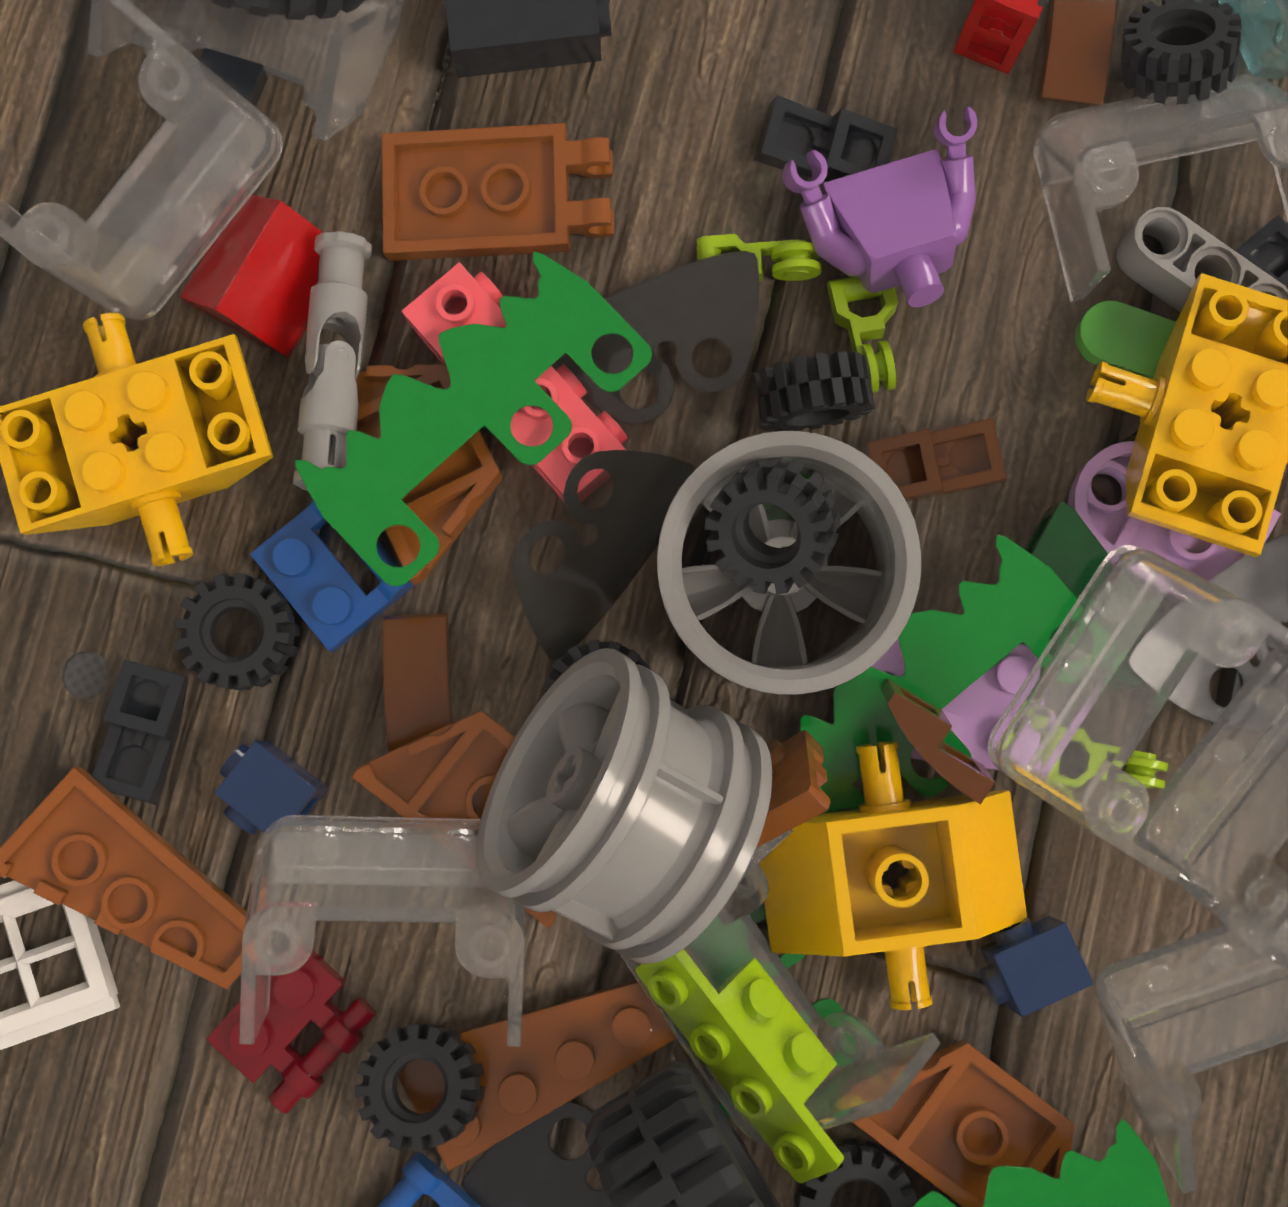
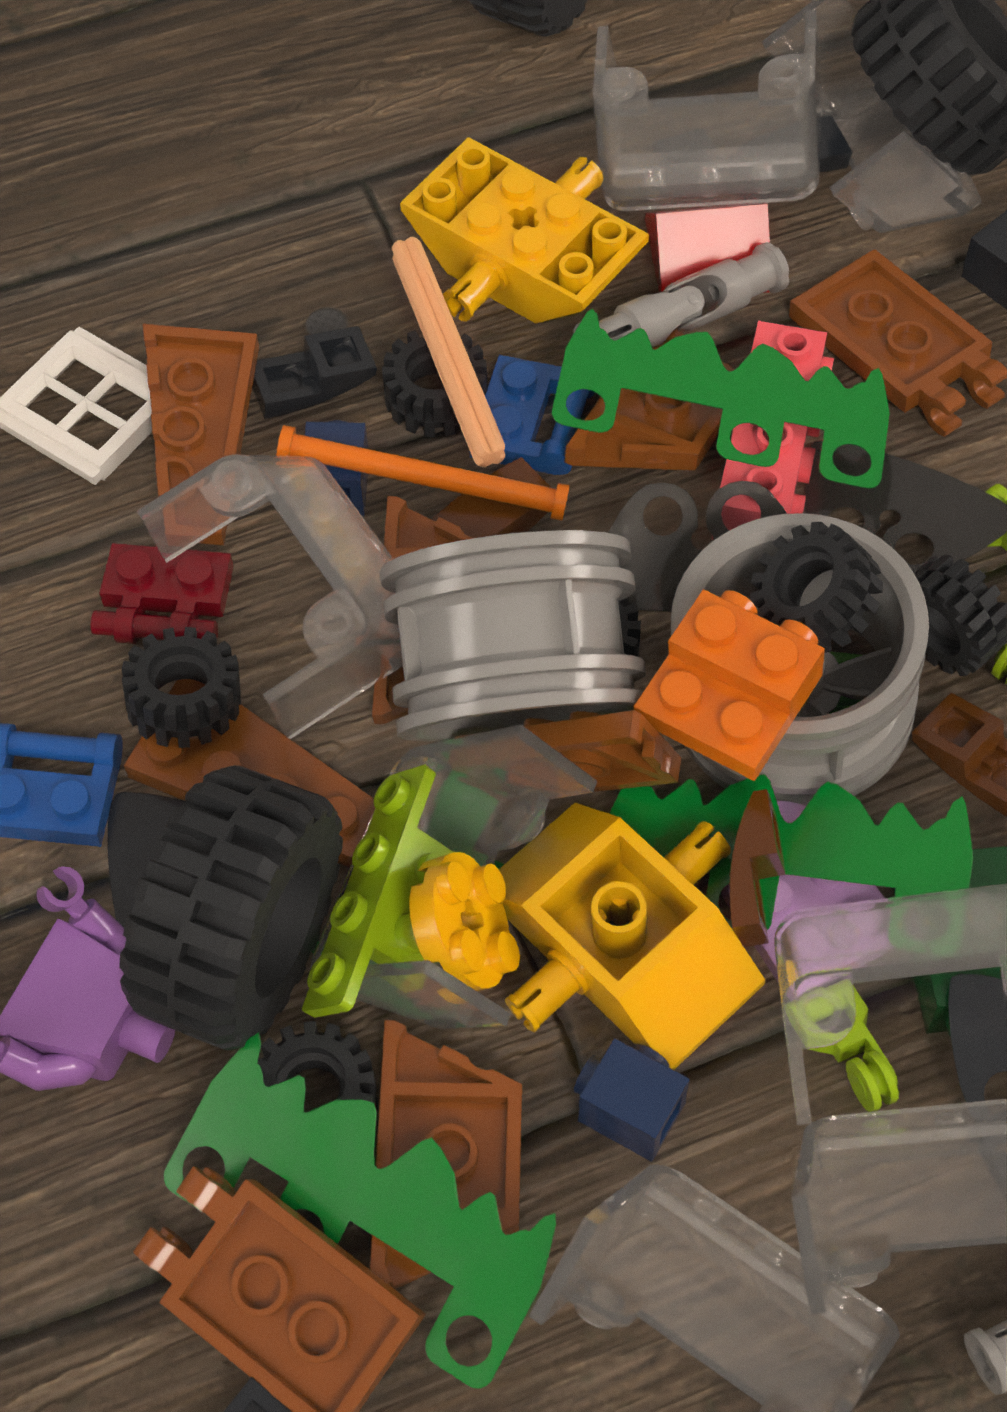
camera: 55 degrees right, 25 degrees down
none -> orange bar [276,425,570,521]
none -> light nougat axle [391,236,506,468]
none -> yellow plate [409,852,520,995]
none -> orange plate [633,589,825,781]

